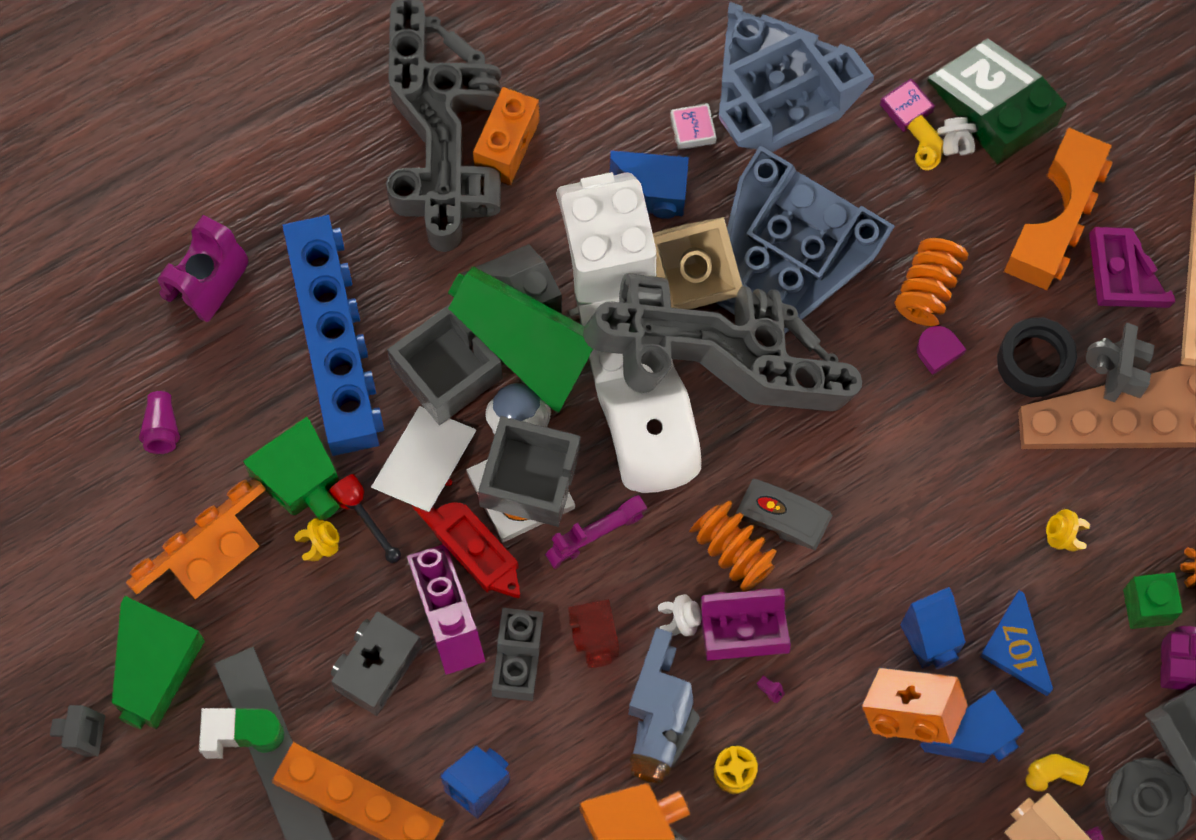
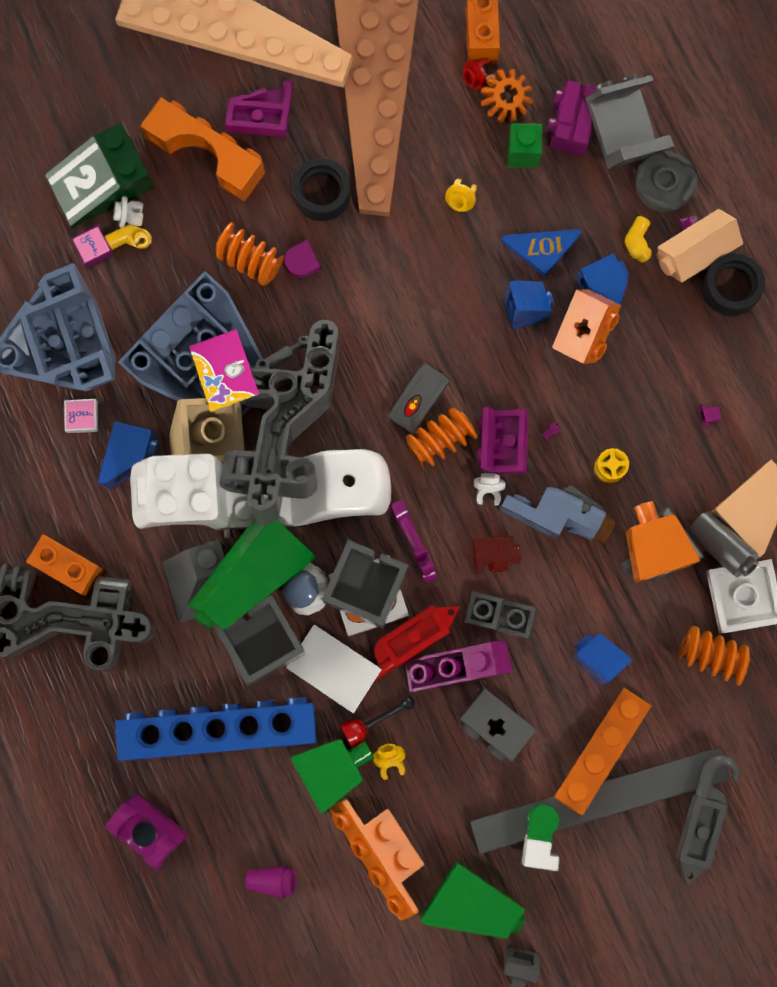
camera: 80 degrees left, 10 degrees up
dark grey hips [1086,323,1154,402] -> none
none -> sticker [189,329,259,412]

